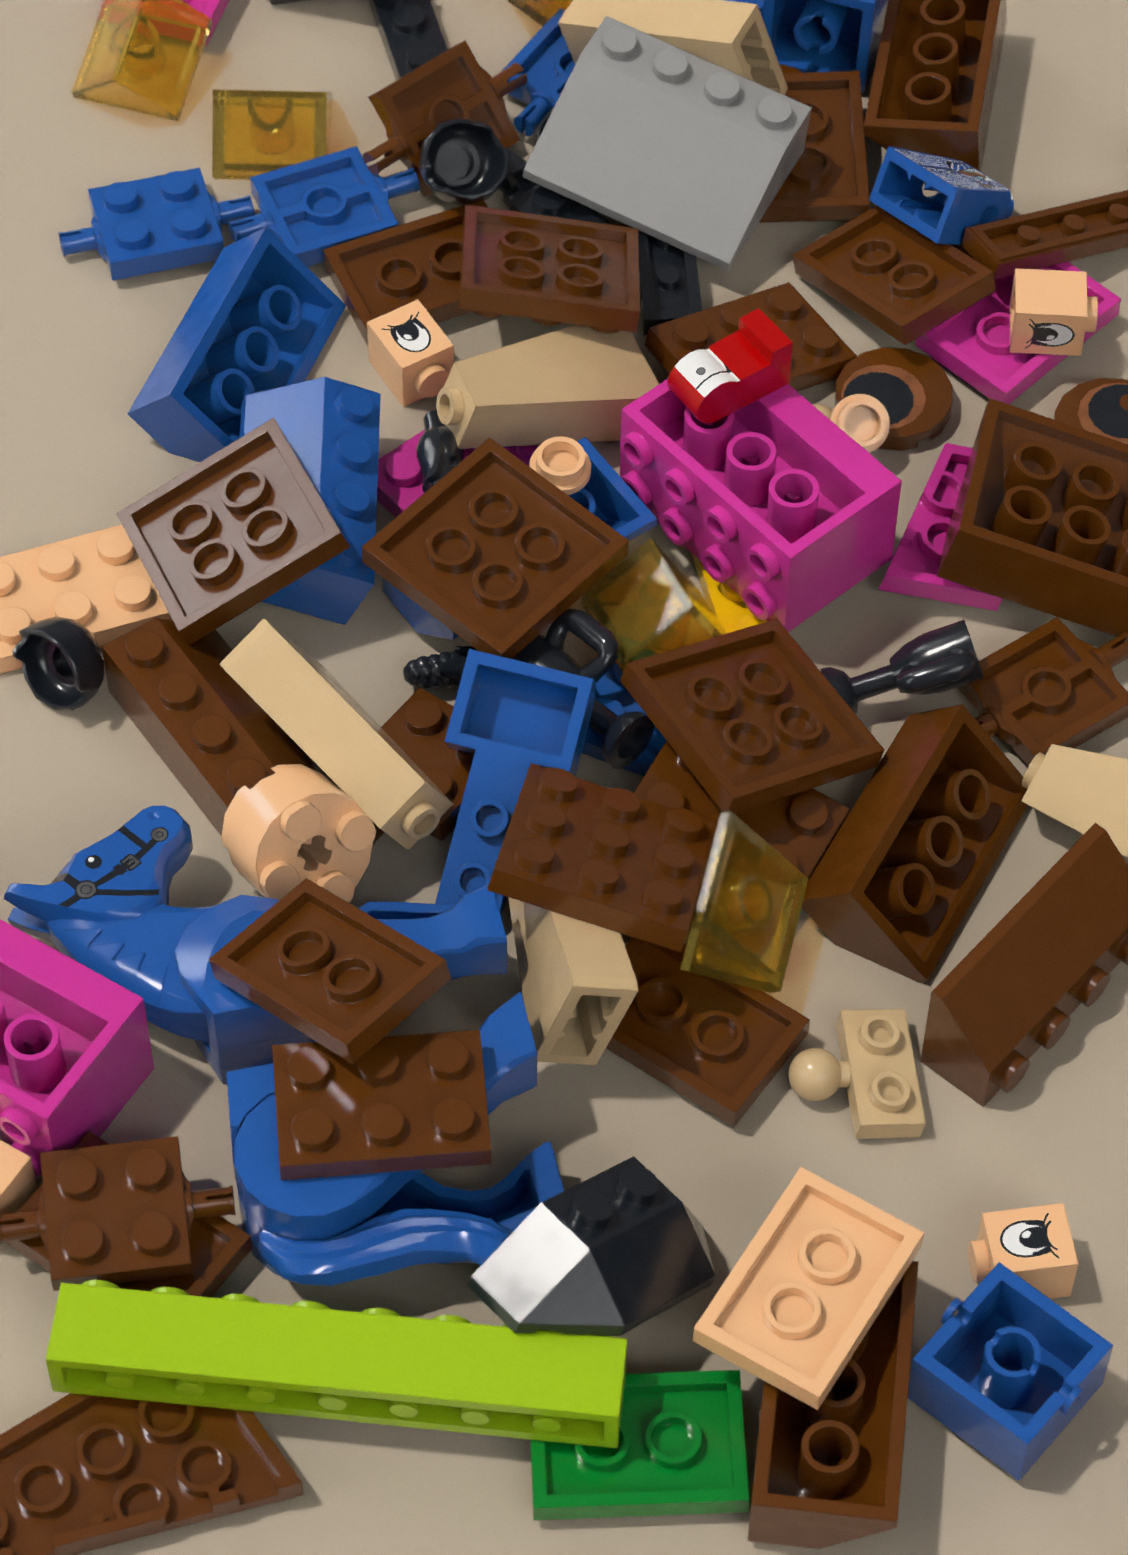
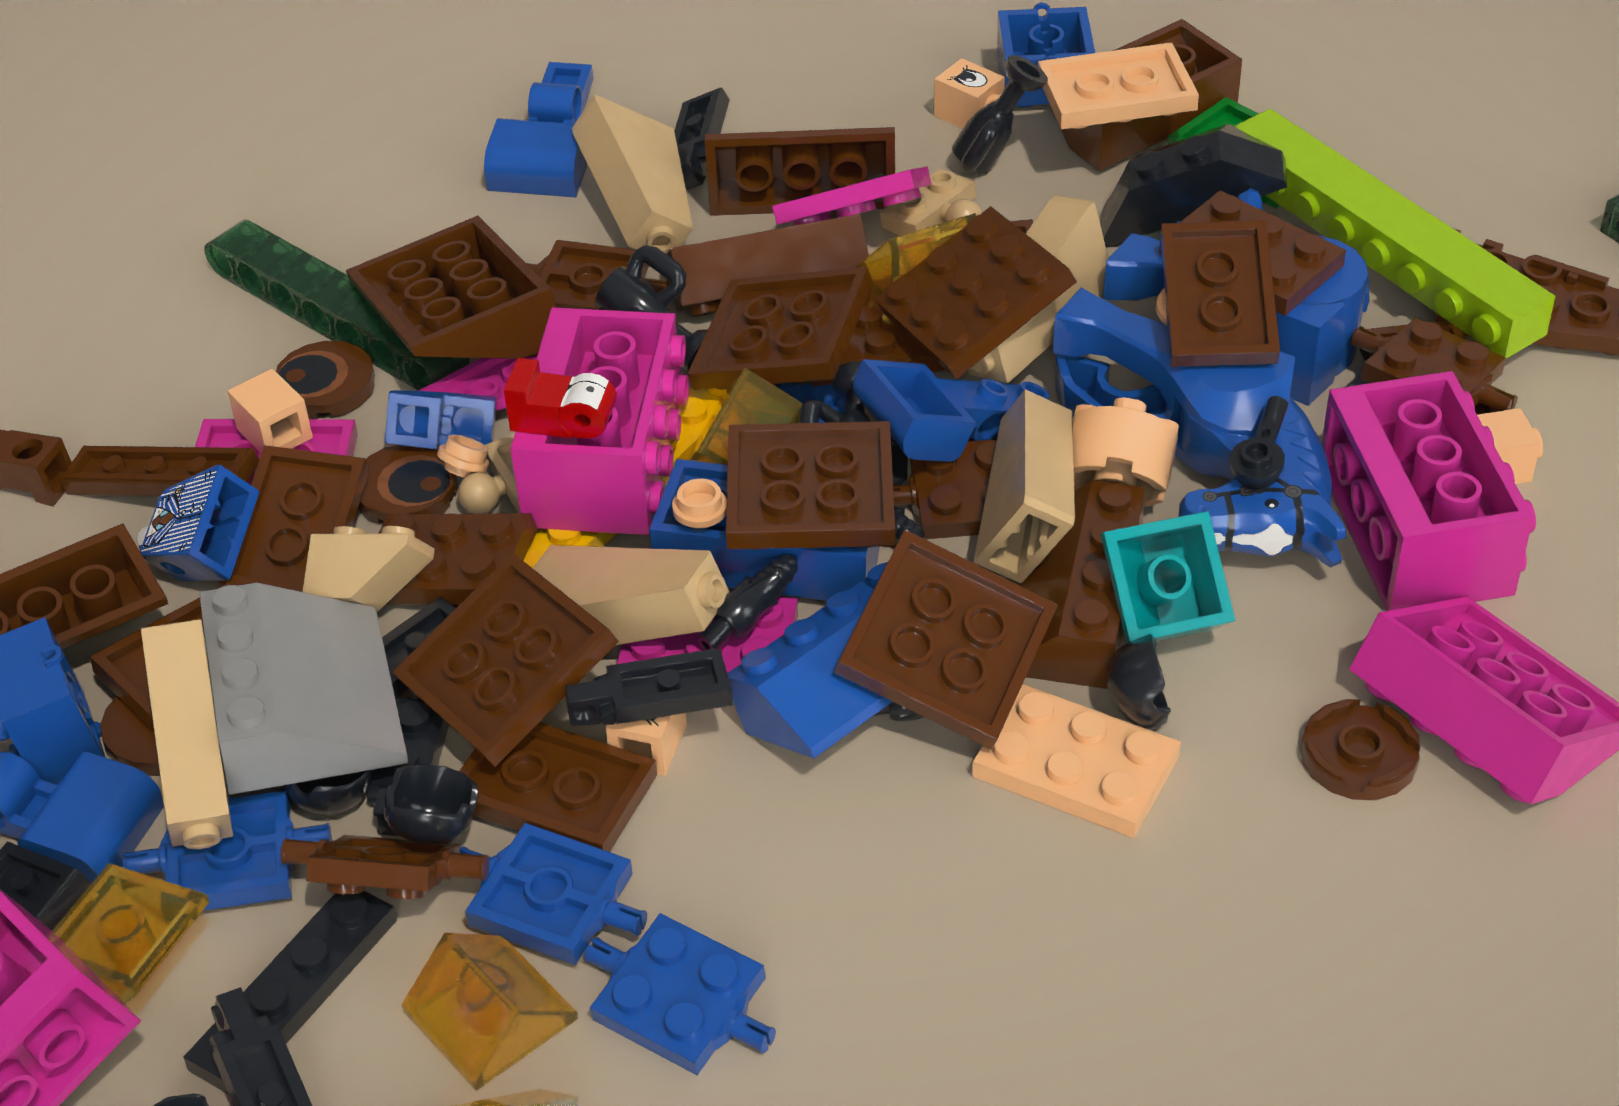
camera: 130 degrees left, 10 degrees down
blue slope [127,227,346,462] -> none
none -> tan slope [303,526,435,612]
none -> blue slope [385,390,497,449]
none -> black hinge [565,648,732,726]
none -> dark pink plate [772,166,932,226]
none -> black piece [952,55,1048,173]
none -> teal slope [1100,511,1236,643]
none -> black plate [1229,396,1288,489]

